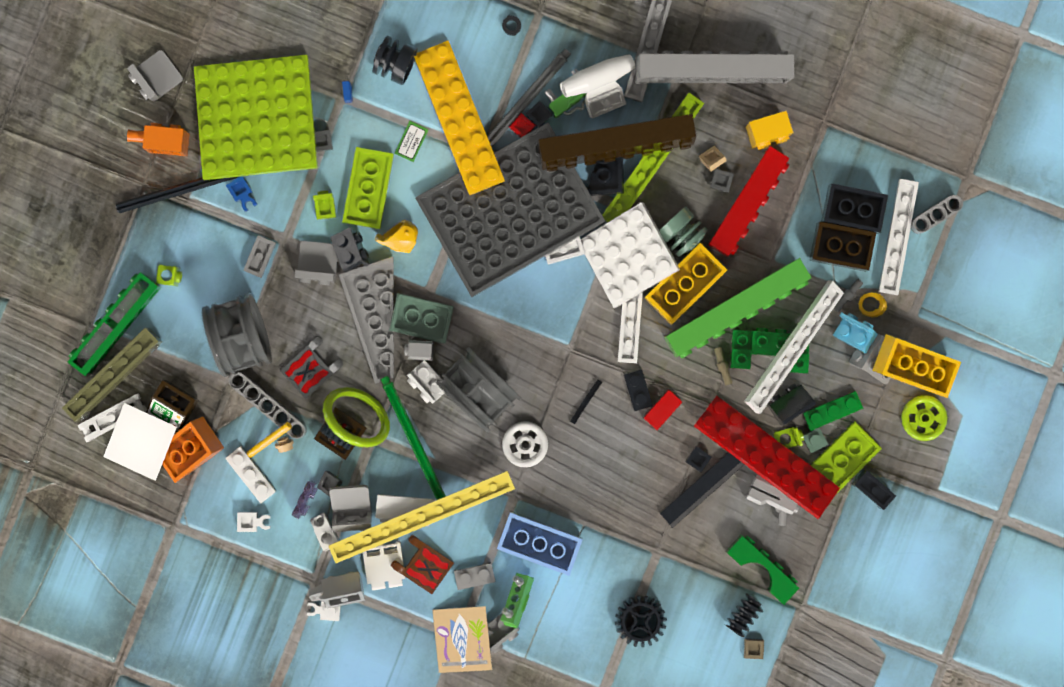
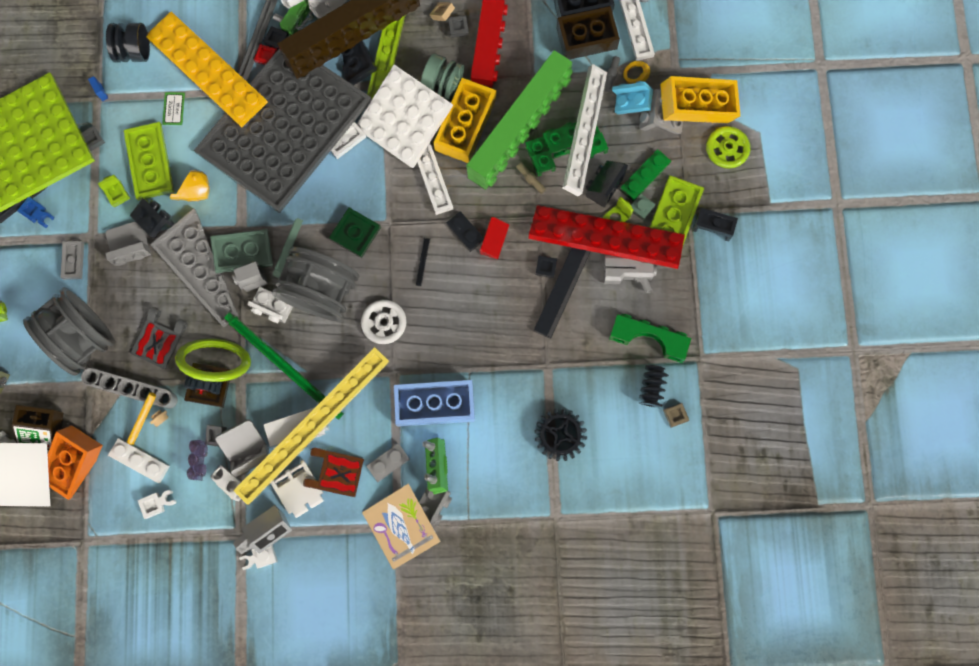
camera: 25 degrees left, 10 degrees down
none -> sand green tile [272,218,303,278]
none -> dark green plate [329,207,381,258]

